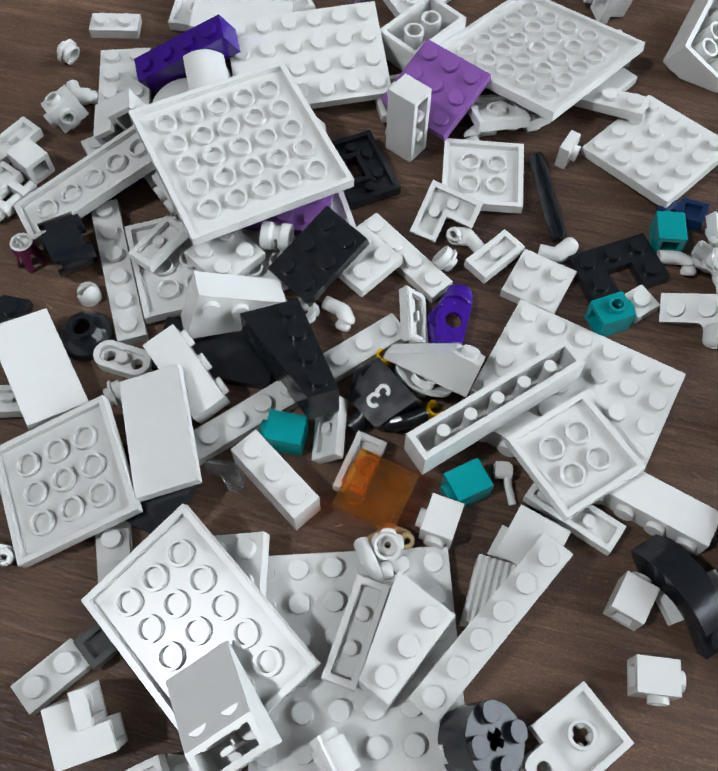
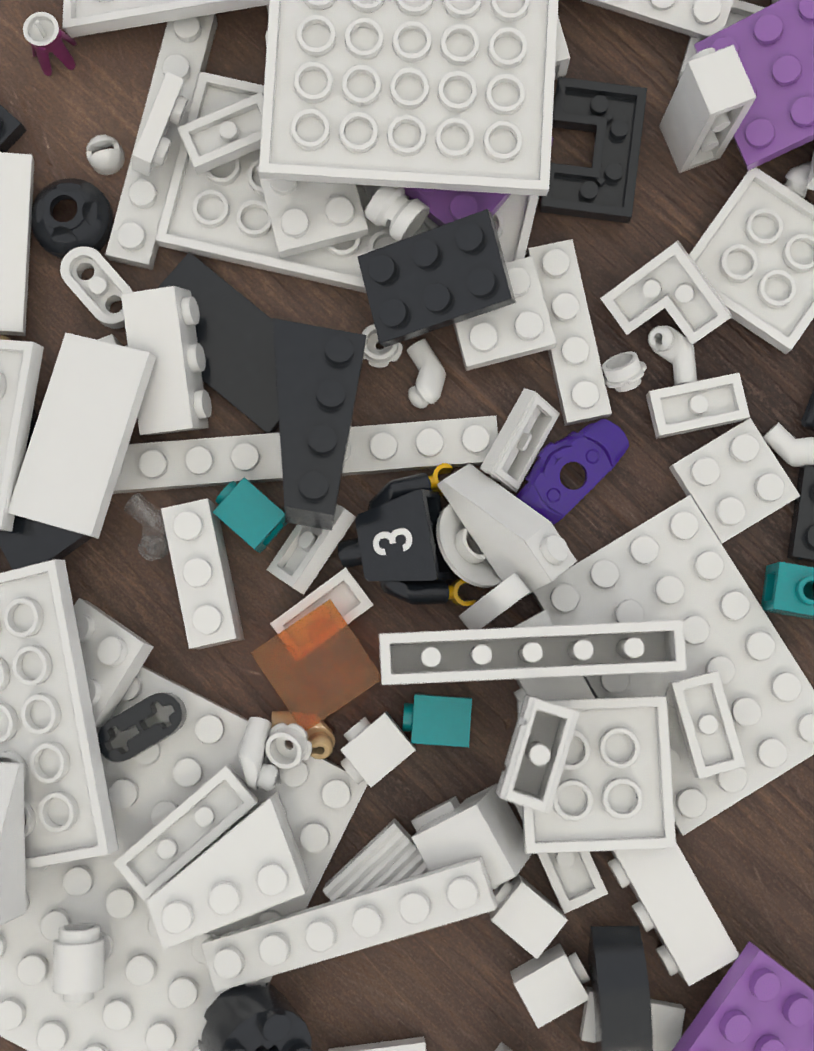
camera: 35 degrees right, 20 degrees up
black brick [37,211,98,277] -> none
white plate [103,379,122,408] -> none
white wedge [181,271,286,339] -> none
white hand [493,461,516,506] -> none
none -> black beam [97,693,186,762]
none -> white plate [131,71,188,177]
none -> white beam [459,572,530,630]
none -> white brick [489,874,568,959]
none -> white brick [496,695,580,814]
none -> white plate [668,671,746,779]

